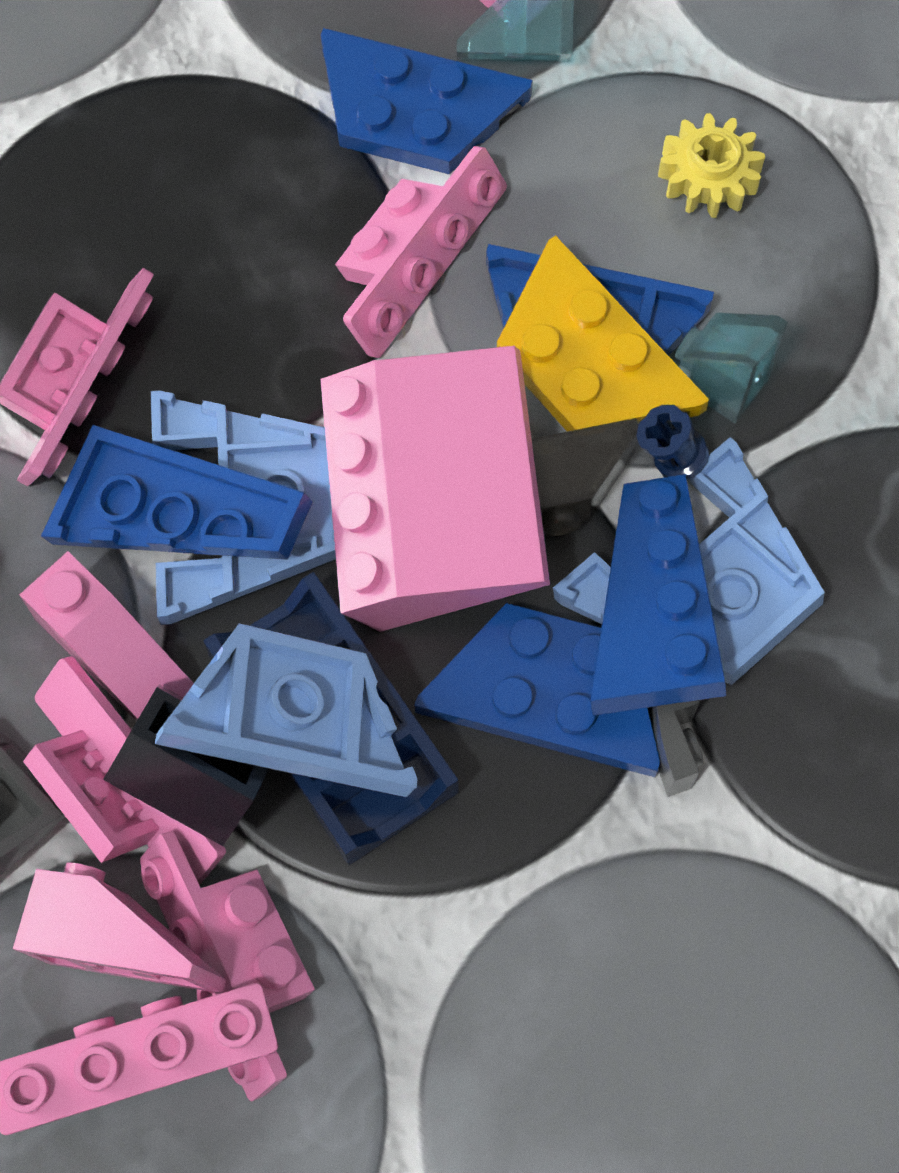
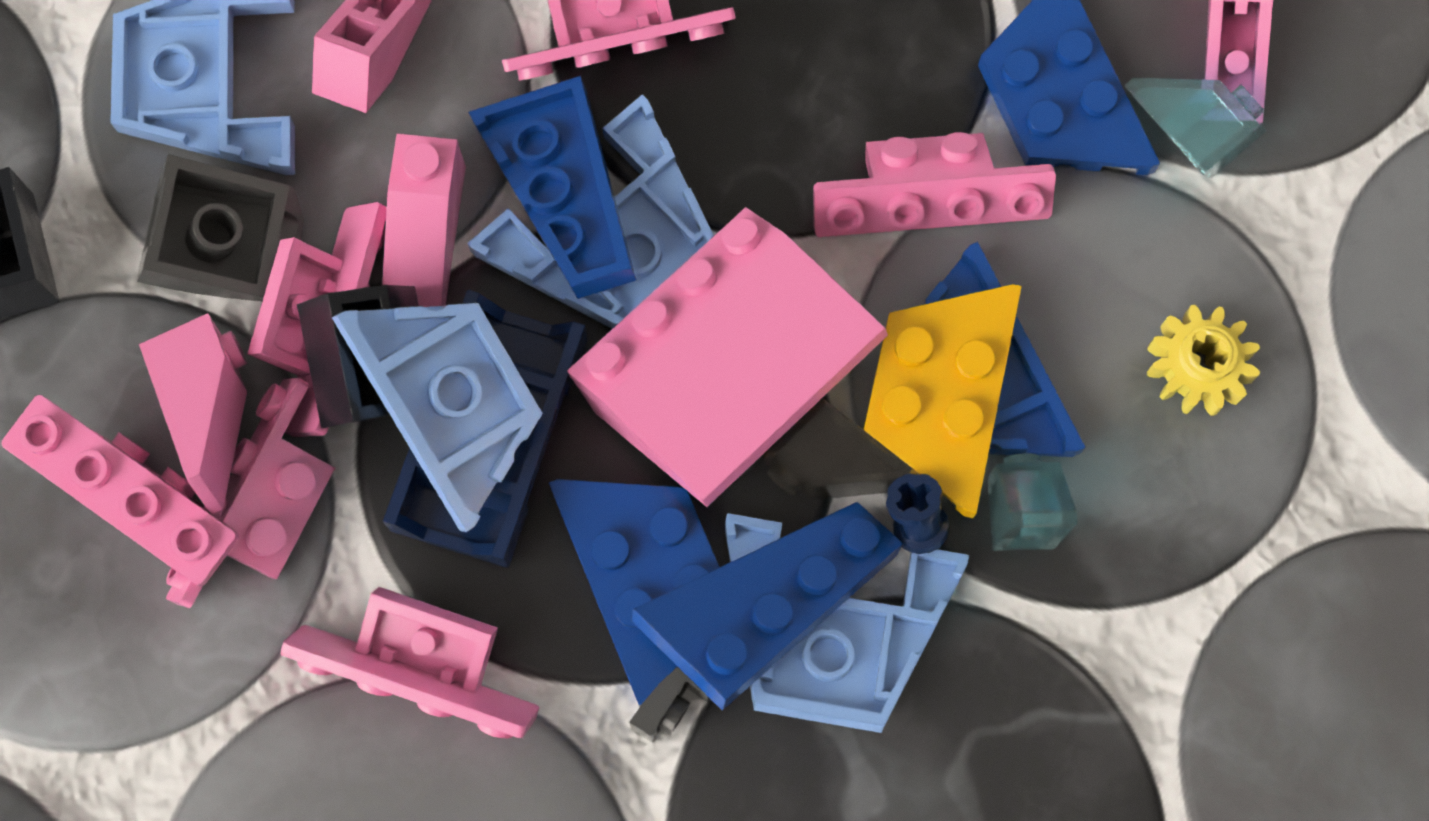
camera: 50 degrees right, 5 degrees up
none -> bright pink bracket [280,587,539,738]

